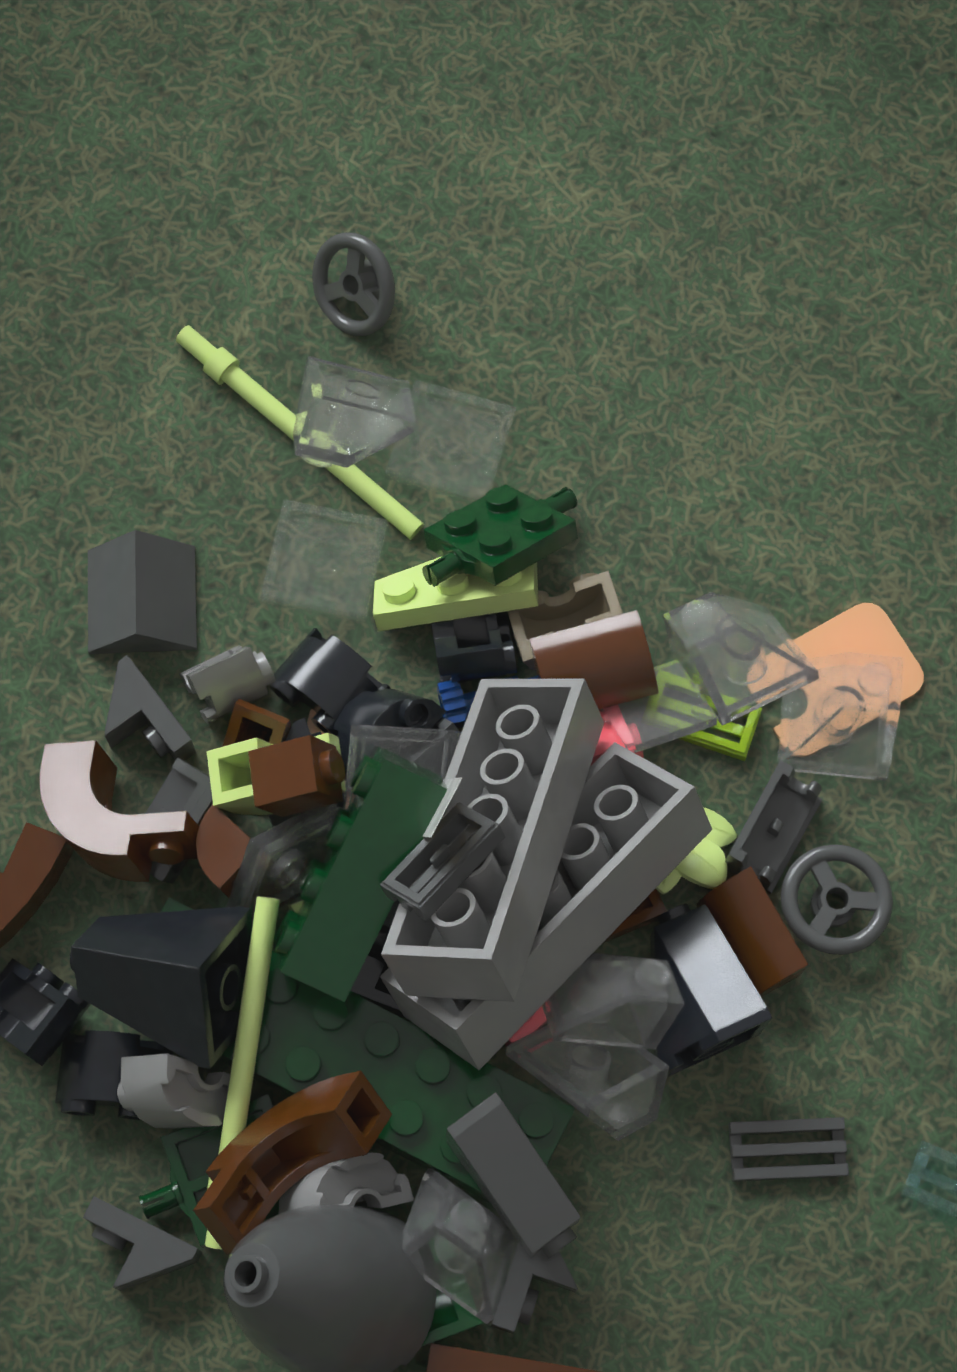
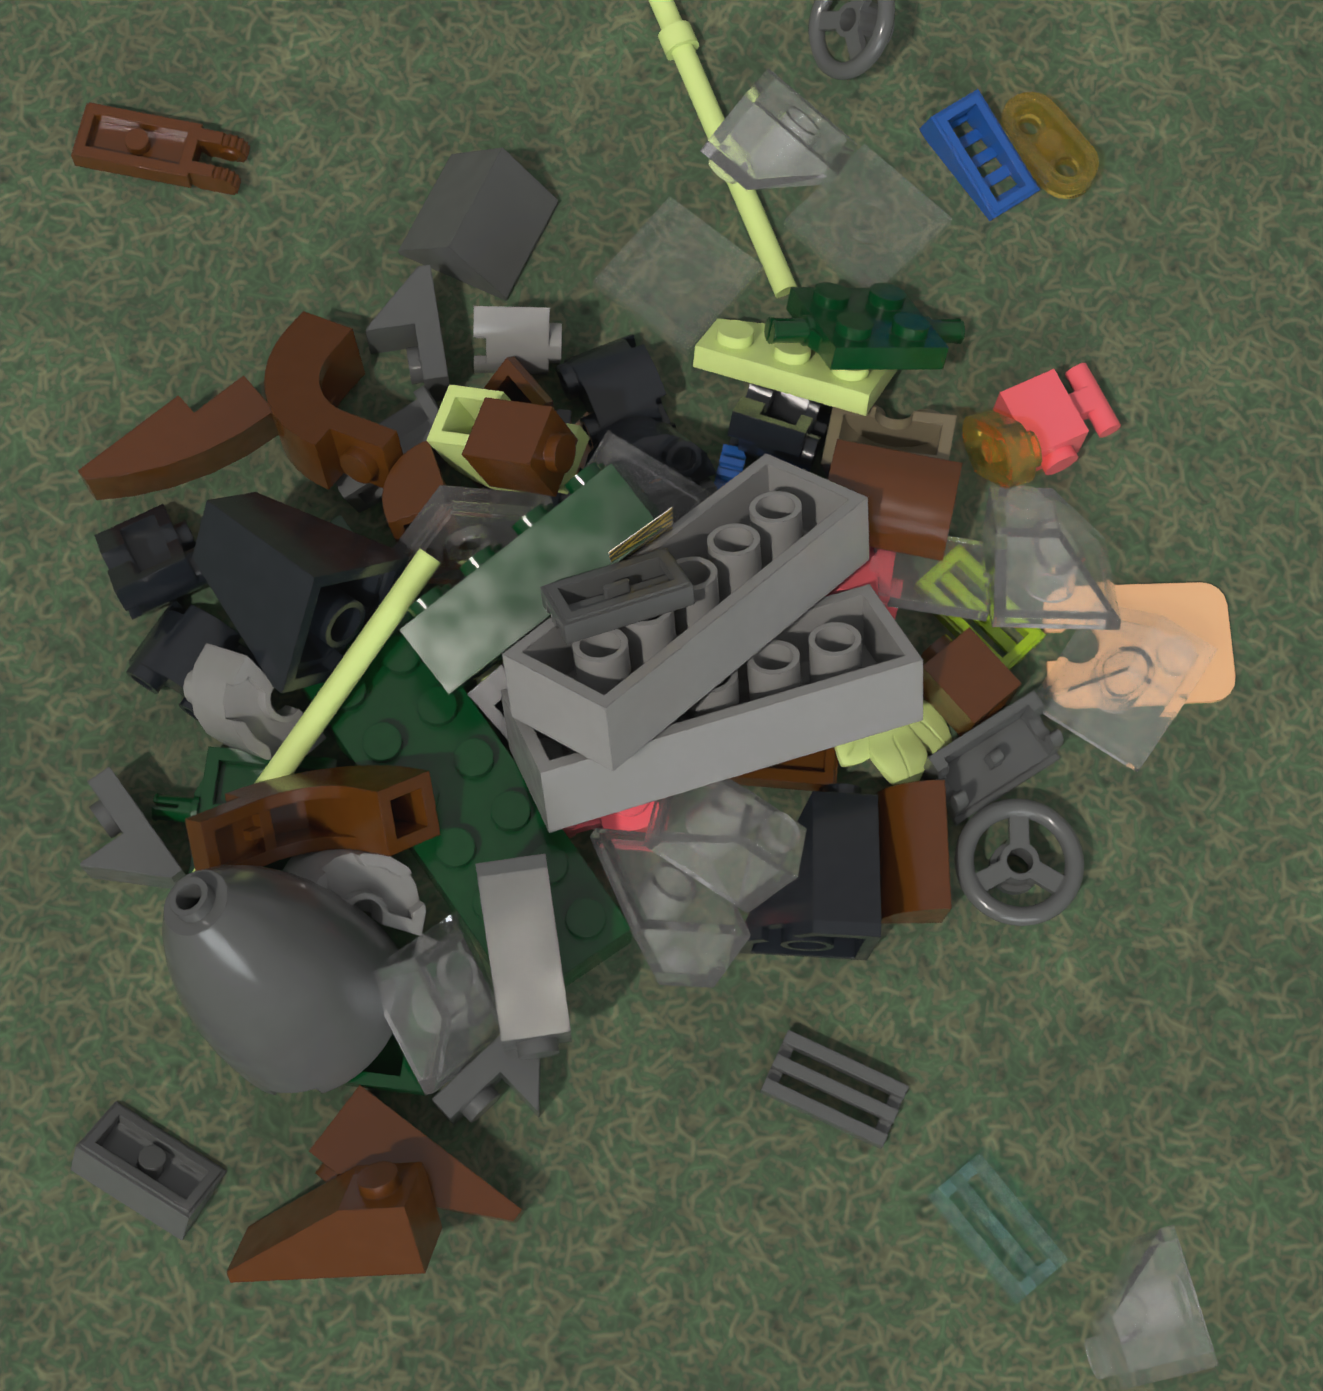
camera: 25 degrees right, 0 degrees up
none -> blue slope [919,89,1040,221]
none -> reddish brown brick [921,627,1022,737]
none -> clear yellow plate [962,410,1042,488]
none -> coral brick [991,363,1121,476]
none -> clear yellow plate [999,92,1099,199]

